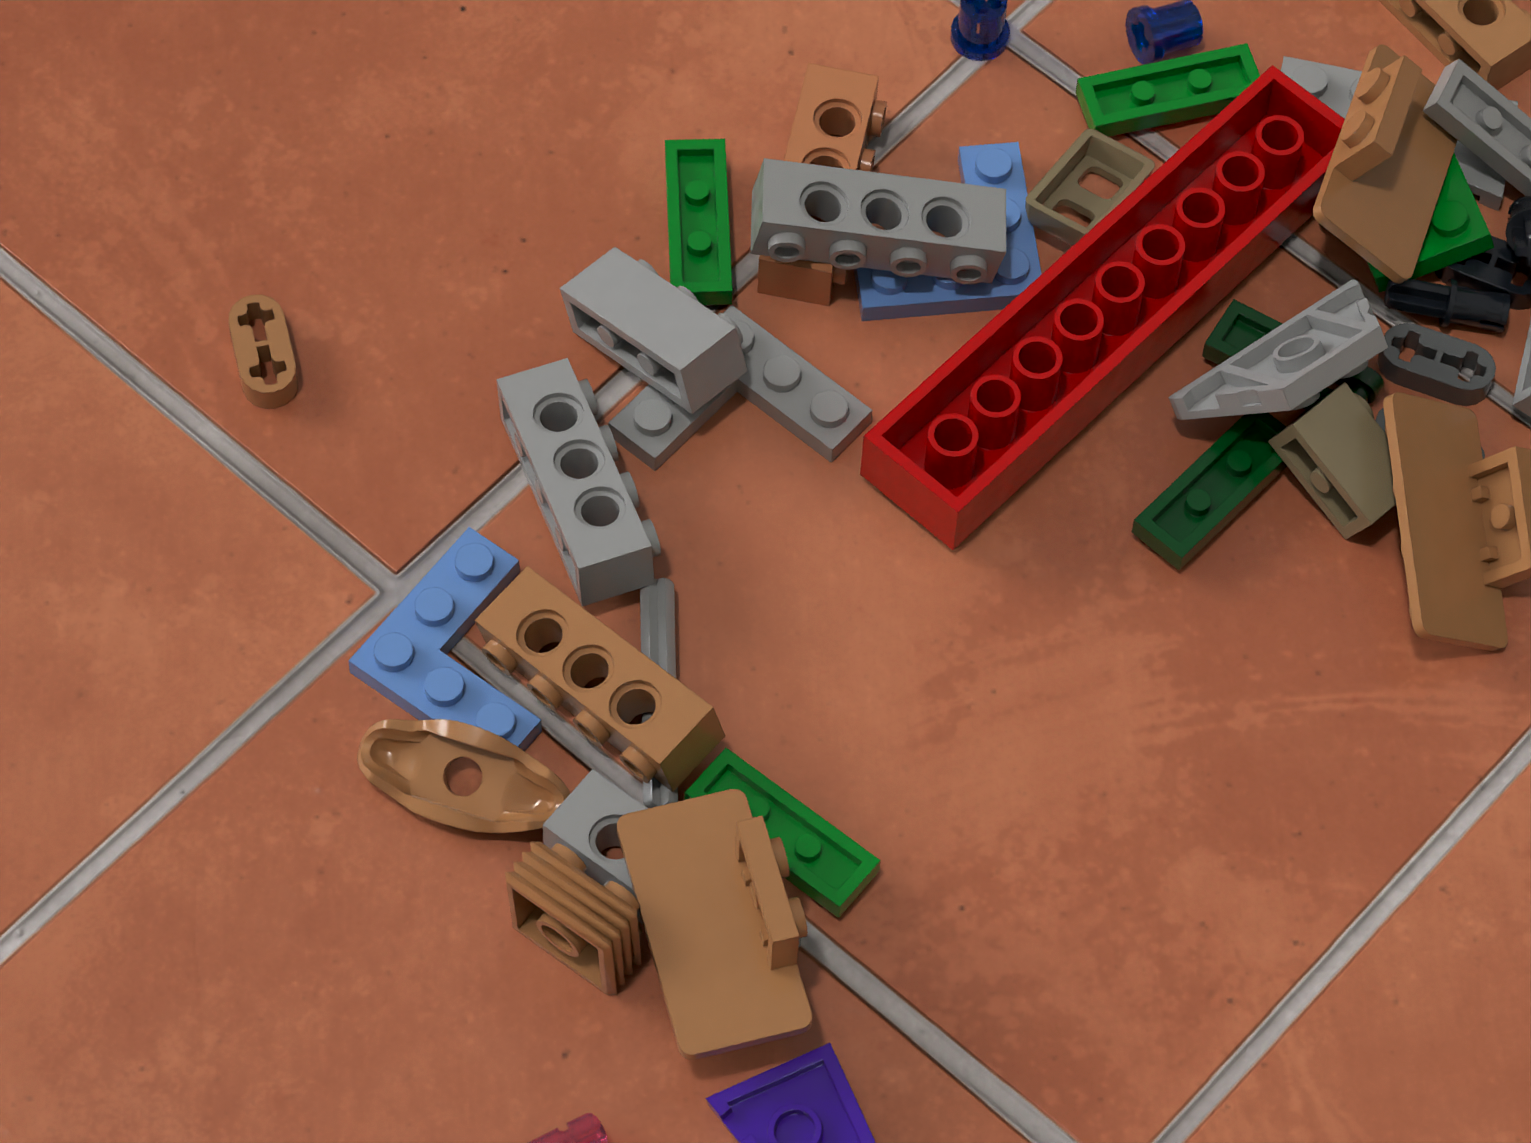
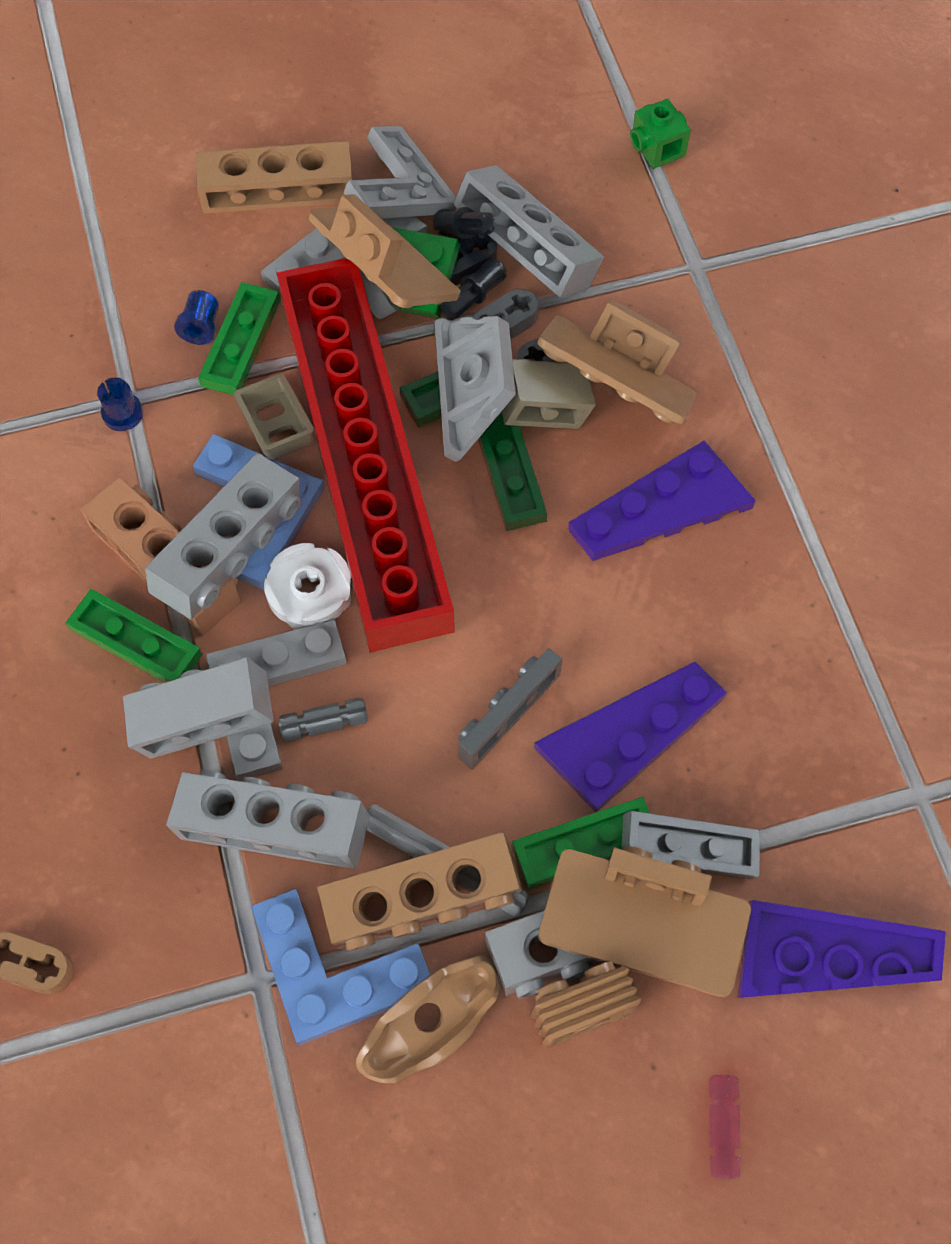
camera: 55 degrees left, 5 degrees up
none -> white plate [264,543,352,630]
none -> dark grey axle [279,698,368,741]
none -> dark grey plate [458,648,562,770]
none -> dark purple wing [534,662,727,812]
none -> dark purple wing [568,440,756,561]
none -> plate [622,811,760,879]

